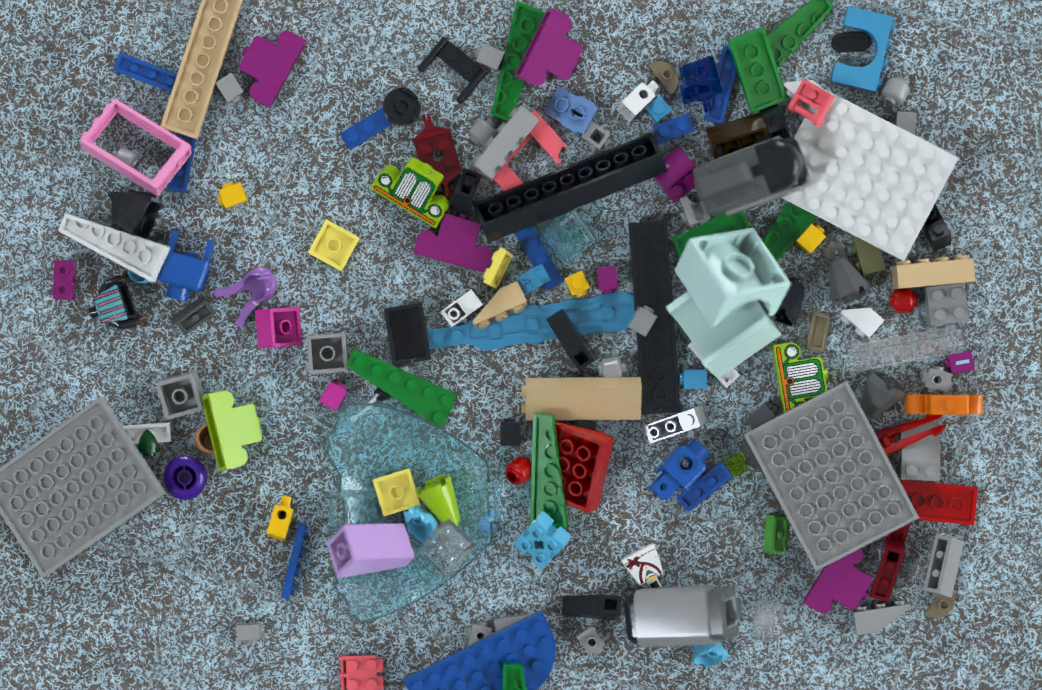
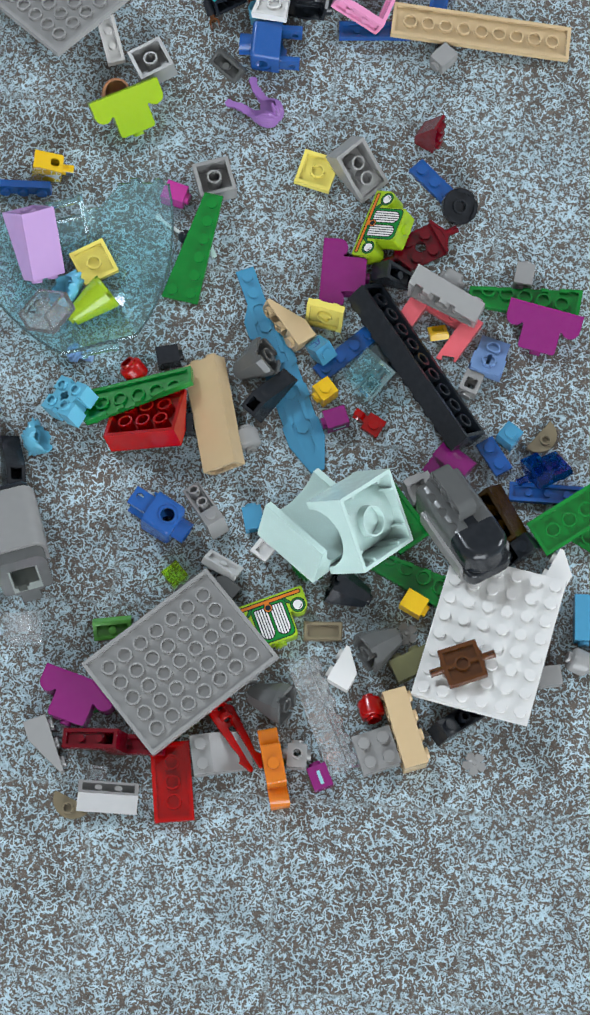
camera: 80 degrees right, 15 degrees down
dark green plate [138,430,160,456] -> none
dark purple hat [163,456,207,500] -> none
yellow brick [217,182,248,209] -> none
magenta brick [239,31,307,109] -> none
dark pink slope [255,307,302,348] -> none
black piece [384,302,431,366] -> none
black plate [418,36,487,104] -> none
white slope [441,289,483,327] -> none
white torso [616,79,659,123] -> none
torso [621,542,663,588] -> none
light grey brick [627,305,657,337] -> none
black plate [628,220,681,415] -> none
blue plate [676,461,733,512] -> none
coral plate [788,79,835,127] -> none
none -> medium azure hair [21,418,53,456]
none -> white plate [201,549,244,582]
none -> dark grey cone [233,337,281,381]
none -> light grey slope [326,136,389,204]
none -> red plate [352,408,387,438]
none -> dark red slope [414,114,447,154]
none -> yellow tile [427,325,449,342]
none -> reddish brown plate [429,639,496,689]
none -> light grey plant [462,752,486,776]

